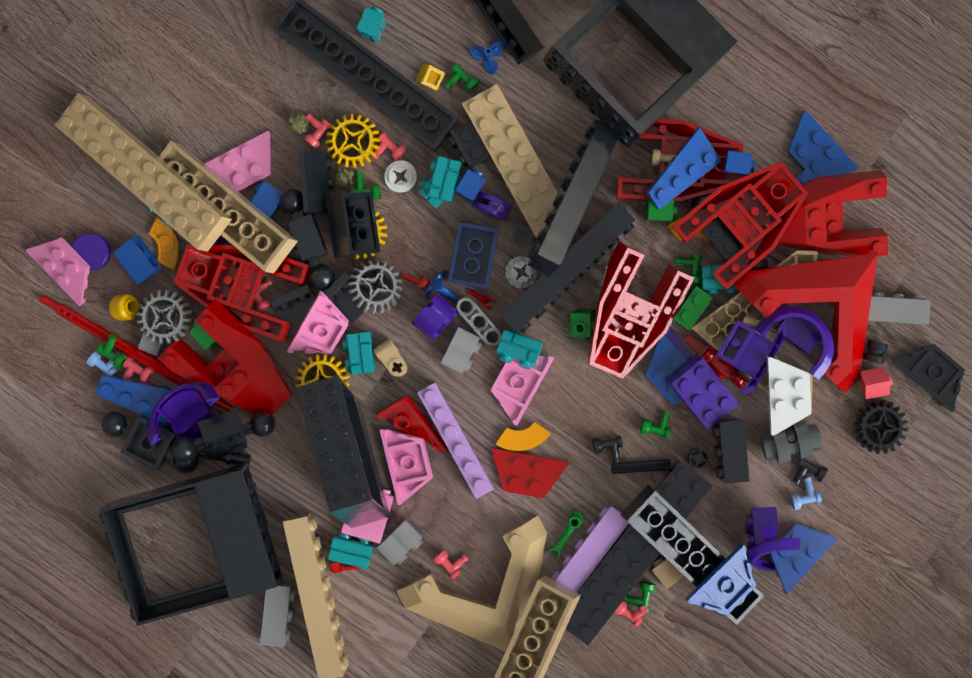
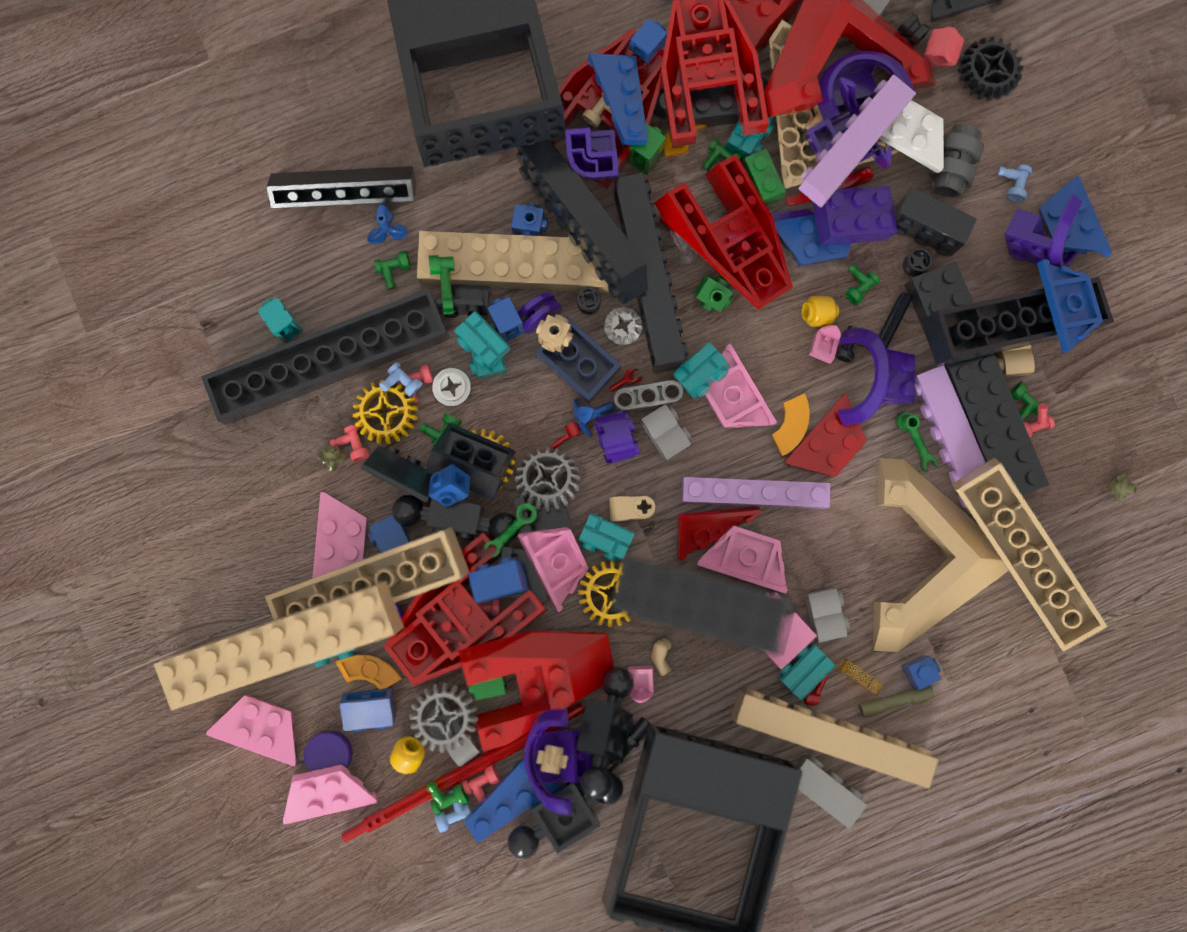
camera: 60 degrees left, 5 degrees down
olive plant [334,166,354,189] -> none
yellow slope [415,64,445,91] -> none
coral piece [432,549,469,580] -> none
black piece [793,458,828,484] -> none
none -> bright pink wing [206,695,298,767]
none -> light blue piece [379,362,423,397]
none -> green brick [429,255,455,314]
none -> blue brick [429,464,470,508]
none -> blue brick [468,557,529,603]
none -> green brick [484,504,537,557]
none -> blue brick [511,203,548,236]
none -> tan brick [536,315,573,352]
none -> tan gear [537,745,568,774]
none -> dark purple brick [565,128,619,180]
none -> bright pink plate [628,666,654,703]
none -> tan arm [651,638,671,676]
none -> lavender brick [798,75,916,207]
none -> yellow head [802,296,839,327]
none -> bright pink plate [809,325,841,364]
none -> dark purple piece [838,328,916,425]
none -> clear yellow beam [838,659,883,696]
none -> olive piece [859,685,934,718]
none -> blue brick [901,655,941,690]

